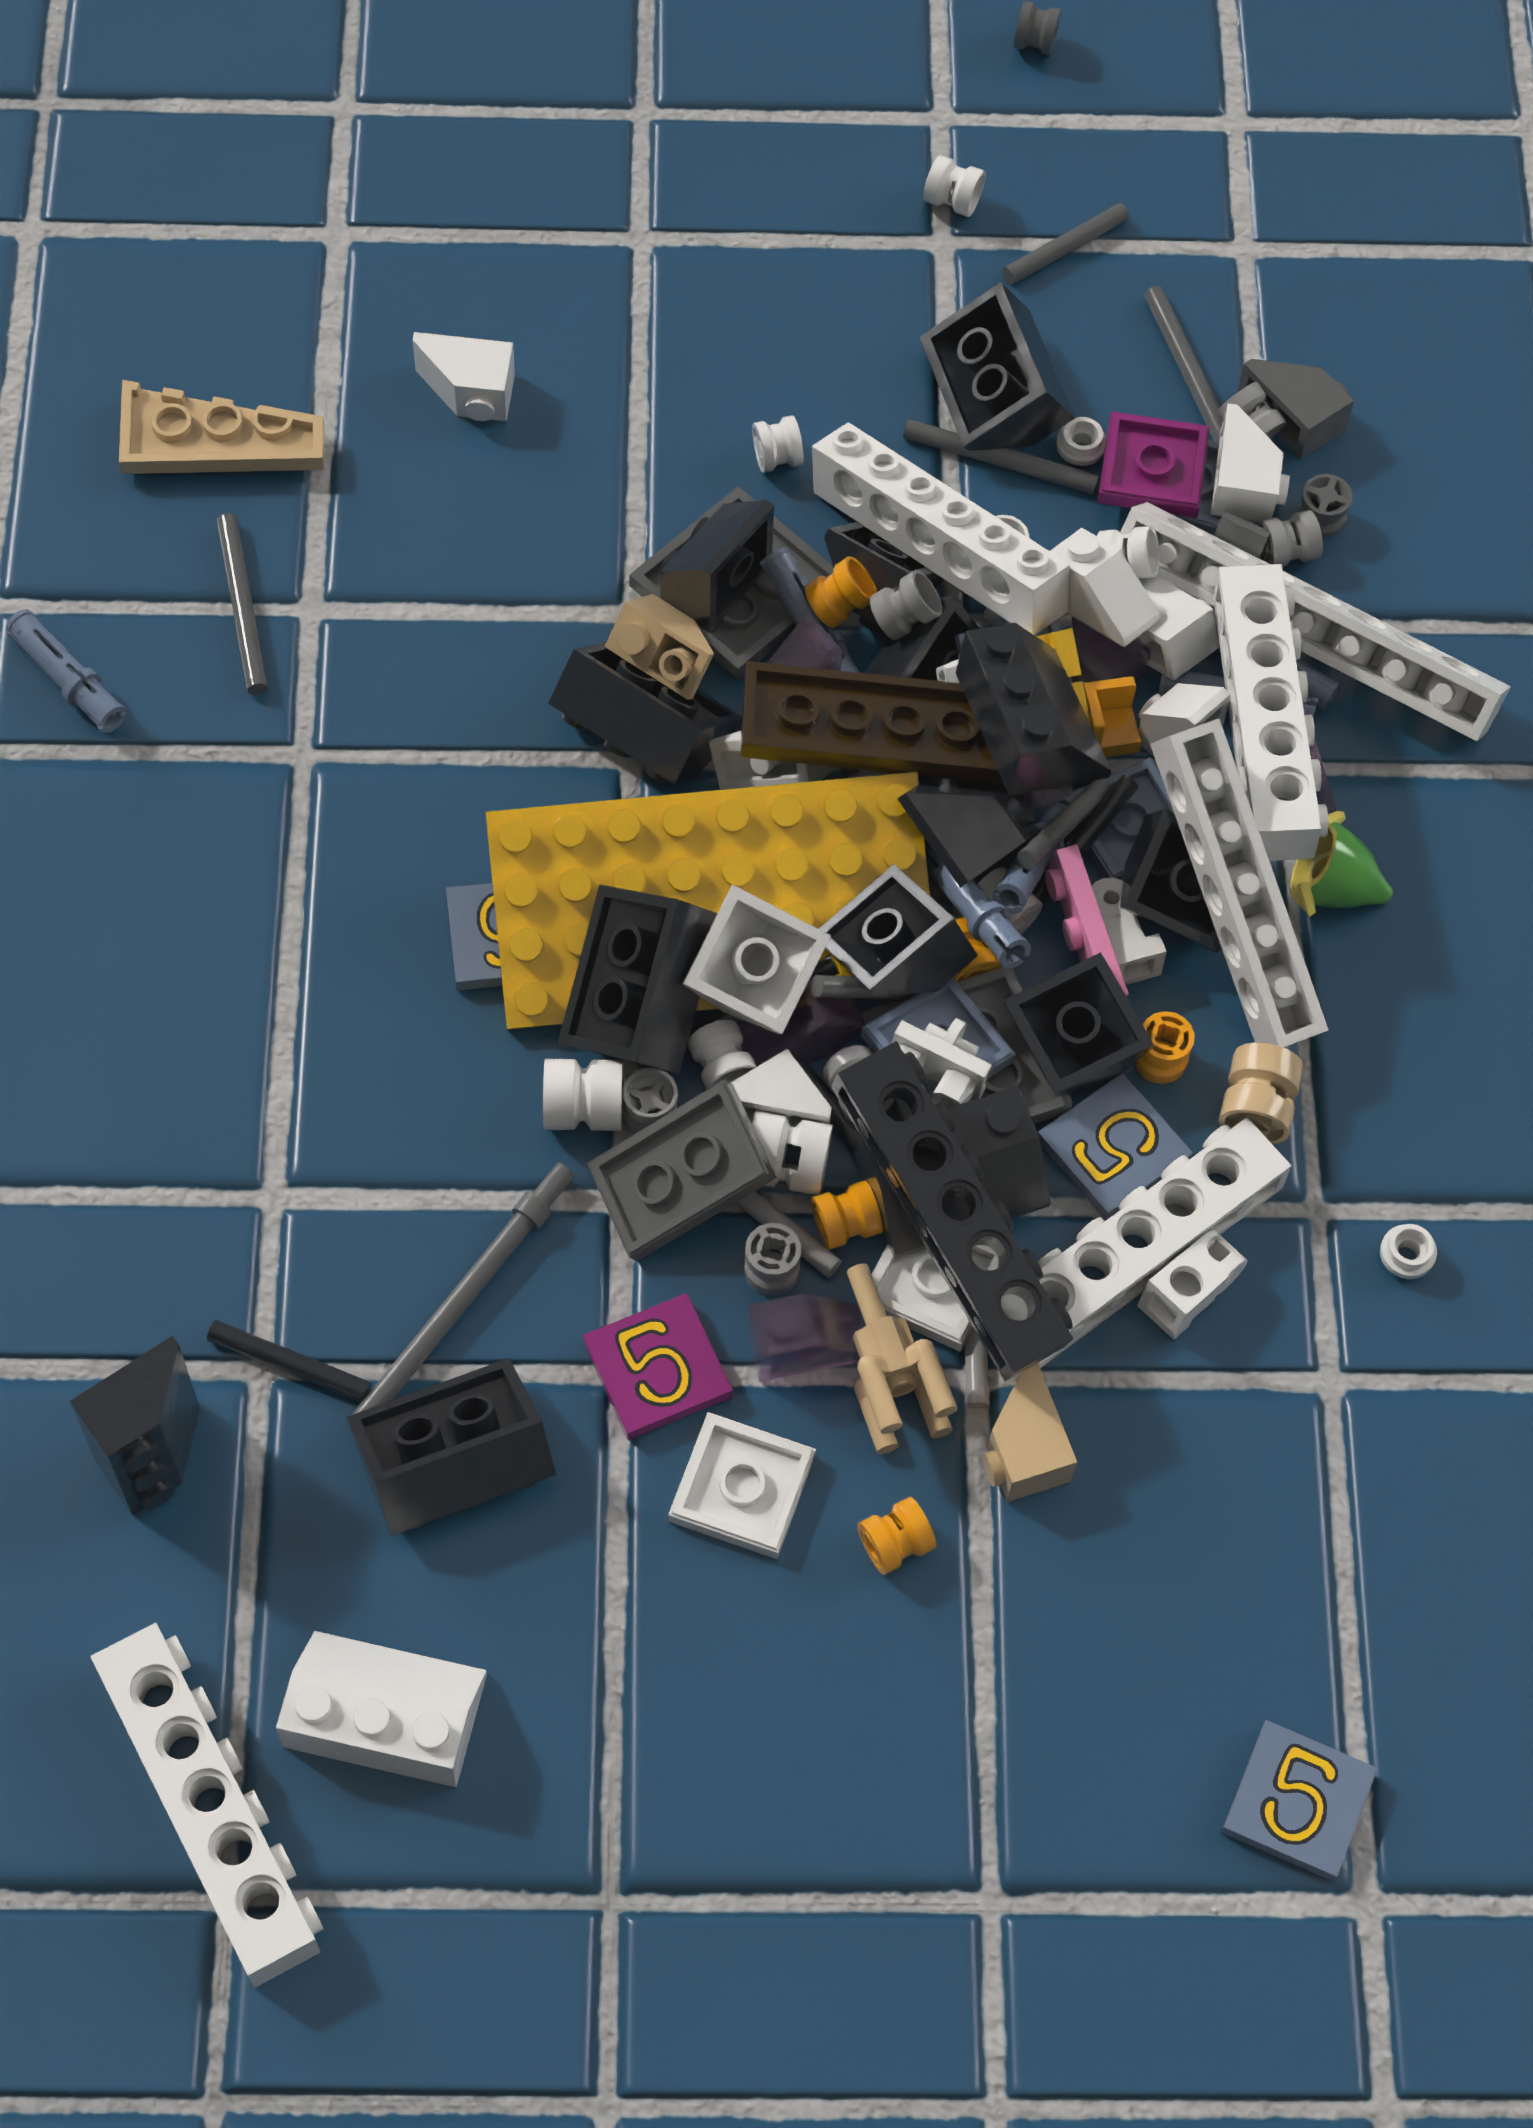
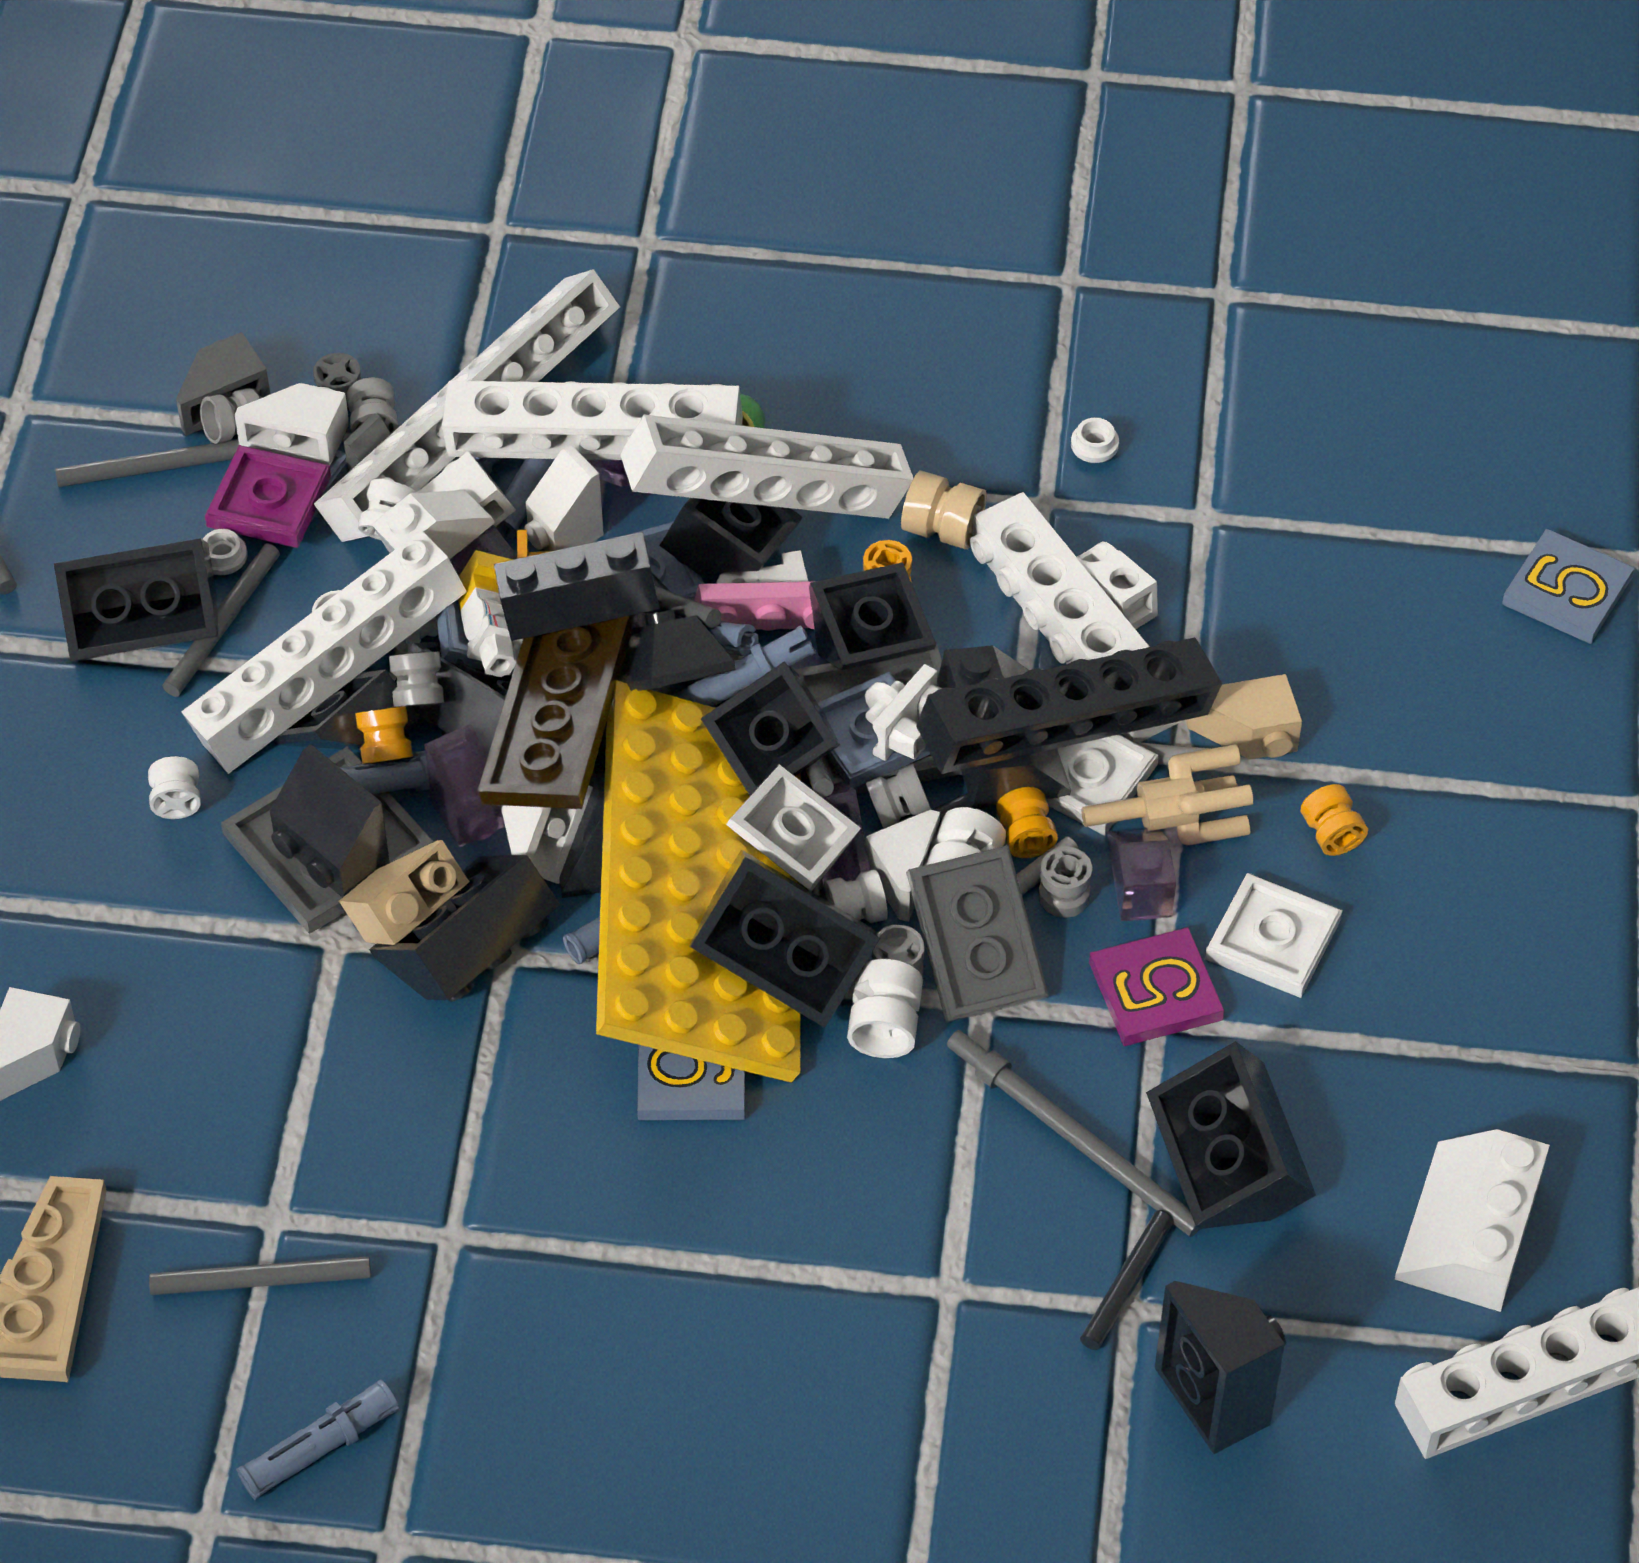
camera: 80 degrees left, 10 degrees down
sand blue tile [1038,1073,1193,1220] -> none

